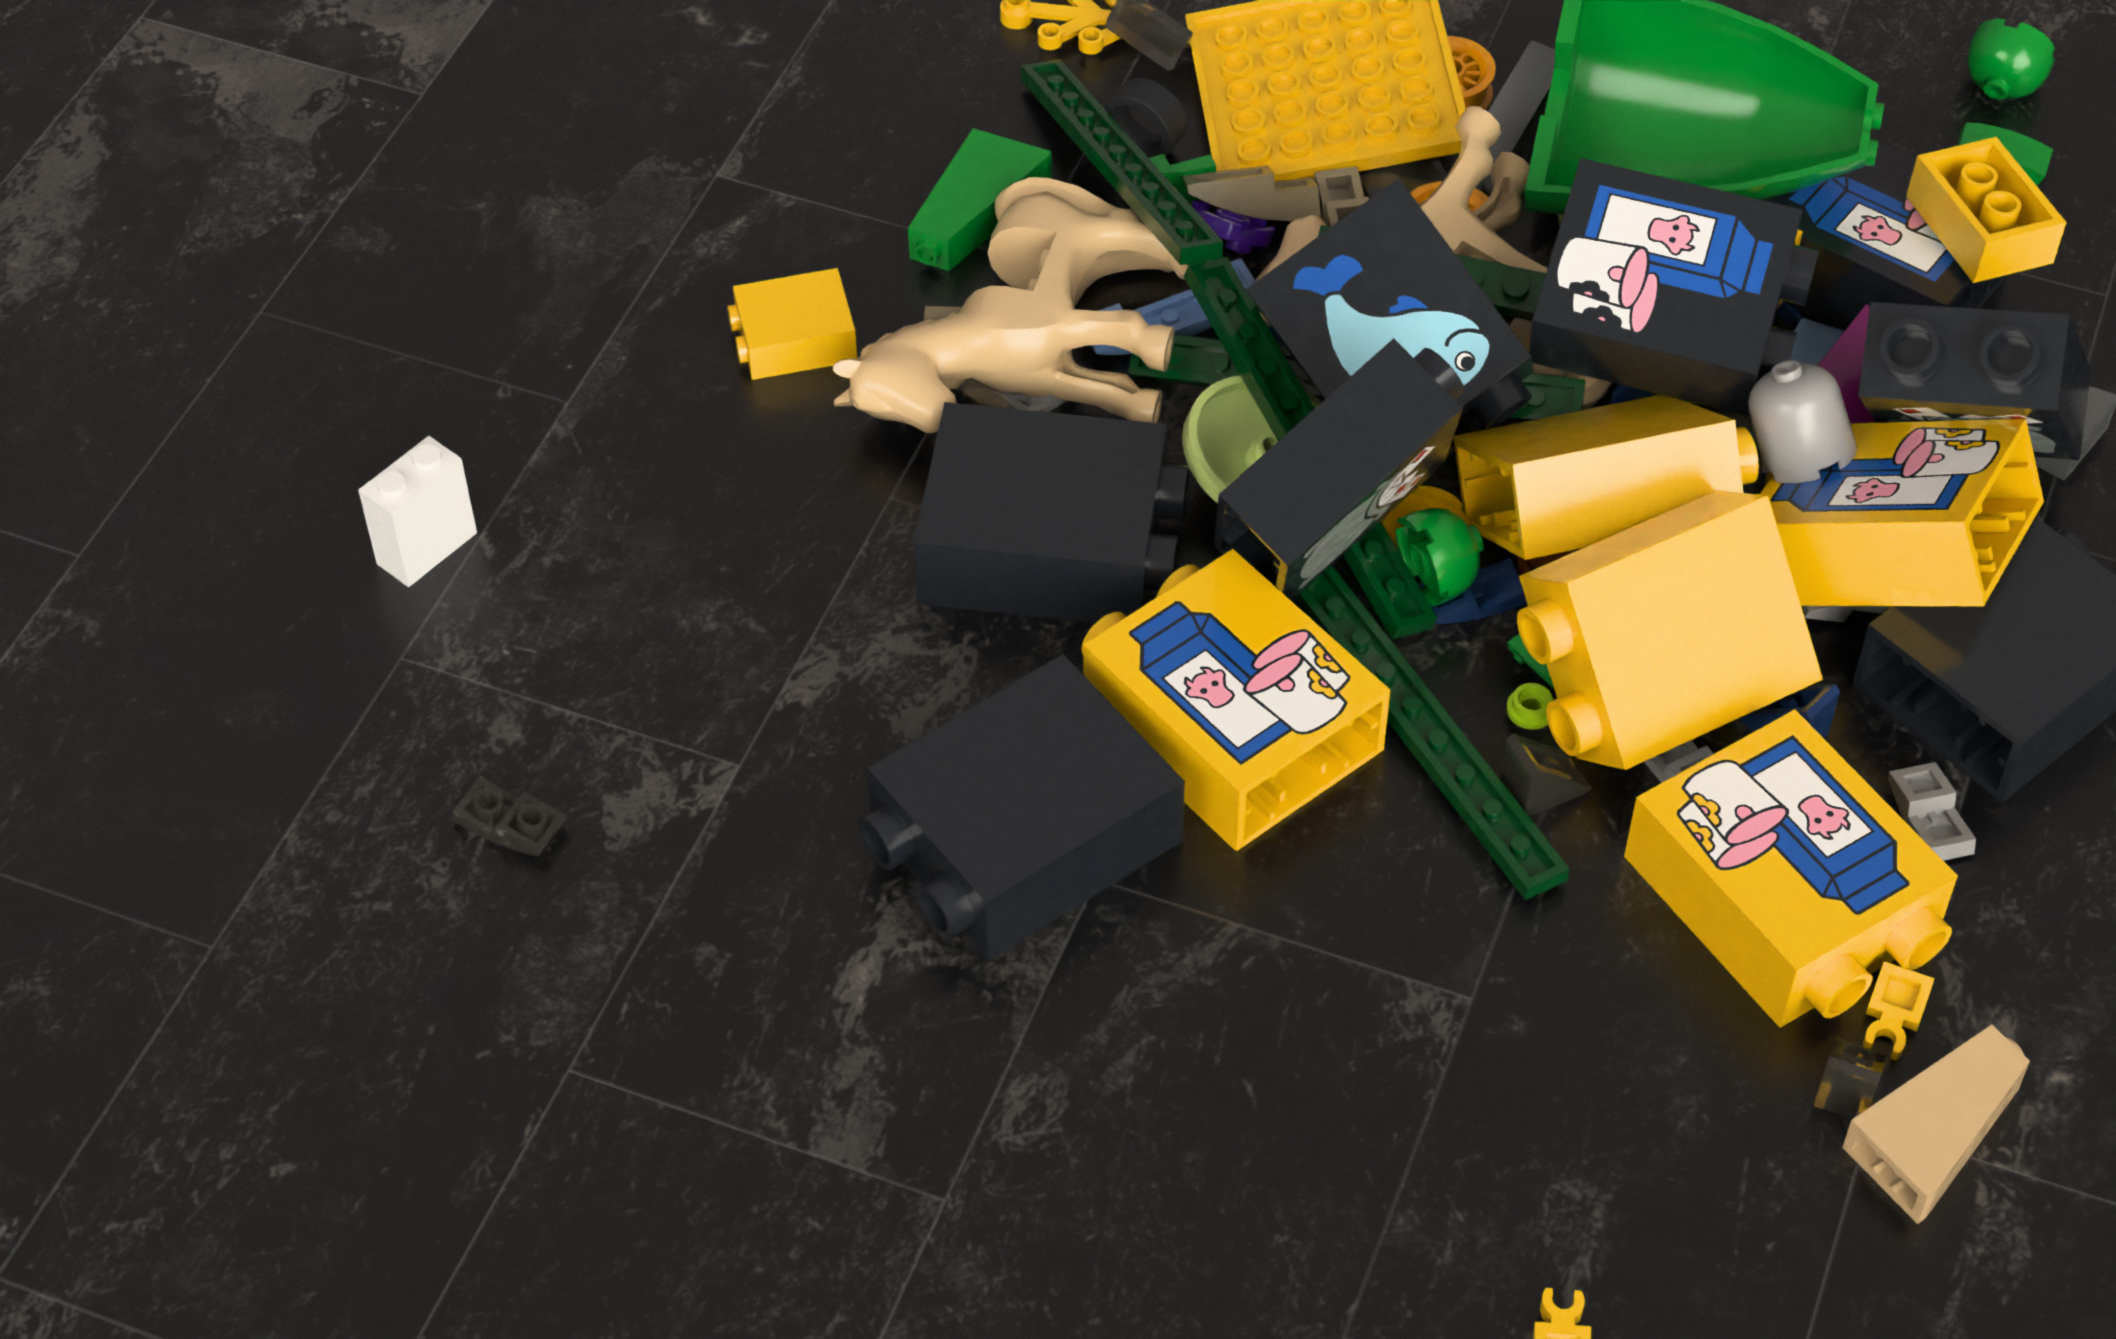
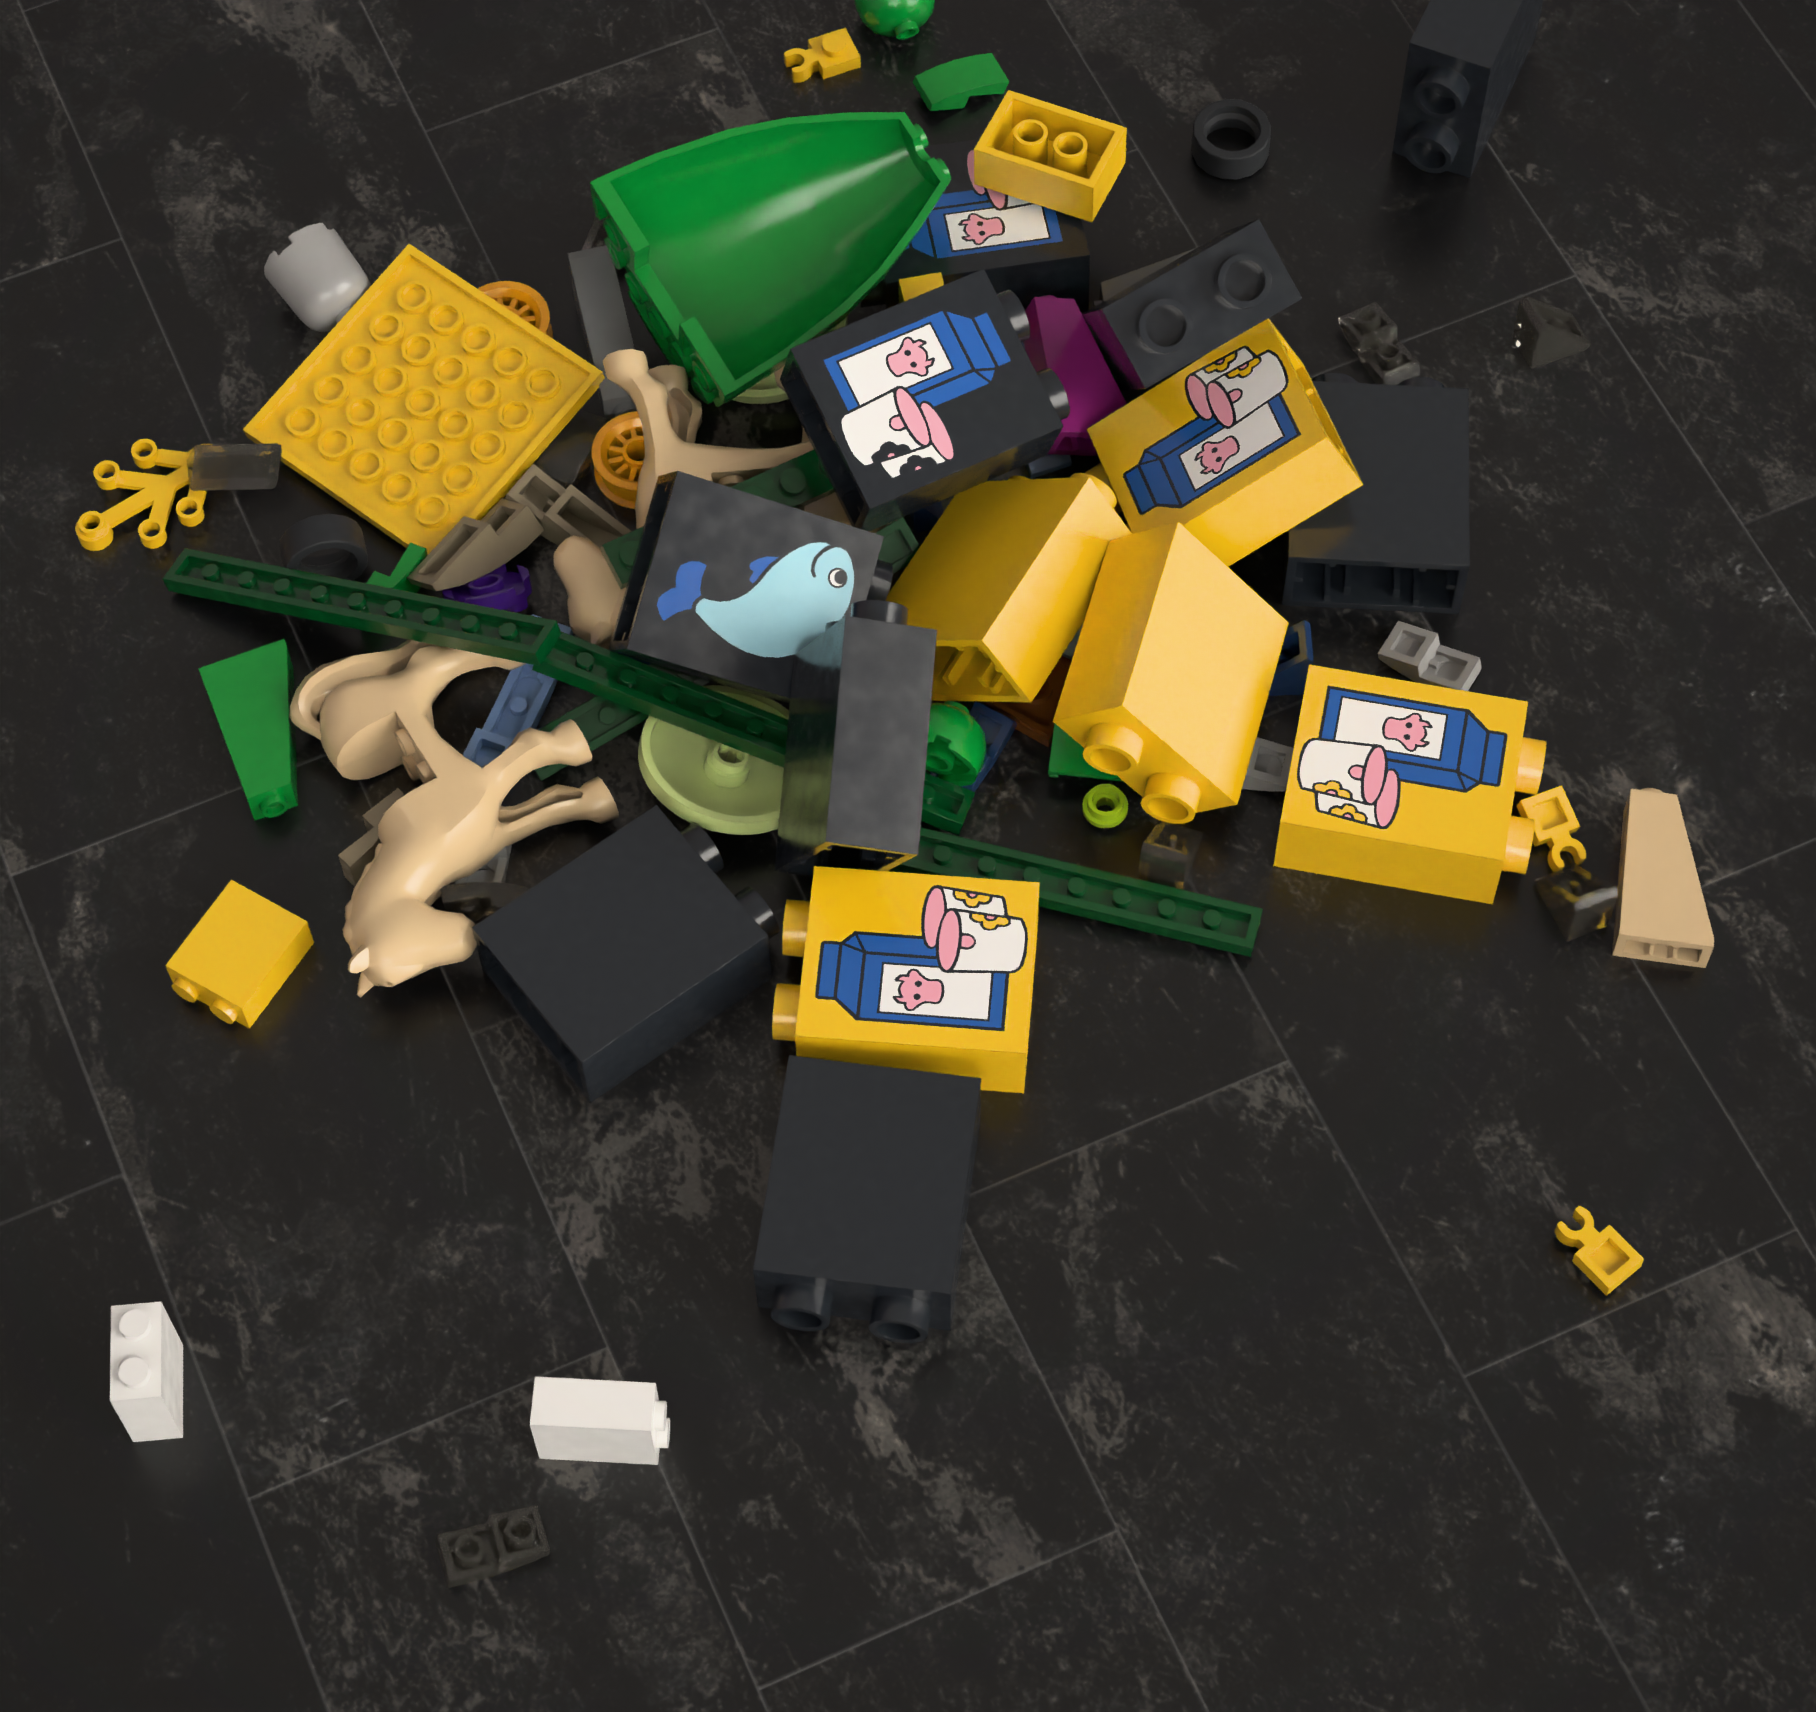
camera: 45 degrees left, 10 degrees up
light grey cylinder [1748,360,1857,484] -> none
none -> white brick [530,1377,670,1465]
none -> yellow plate [784,28,861,83]

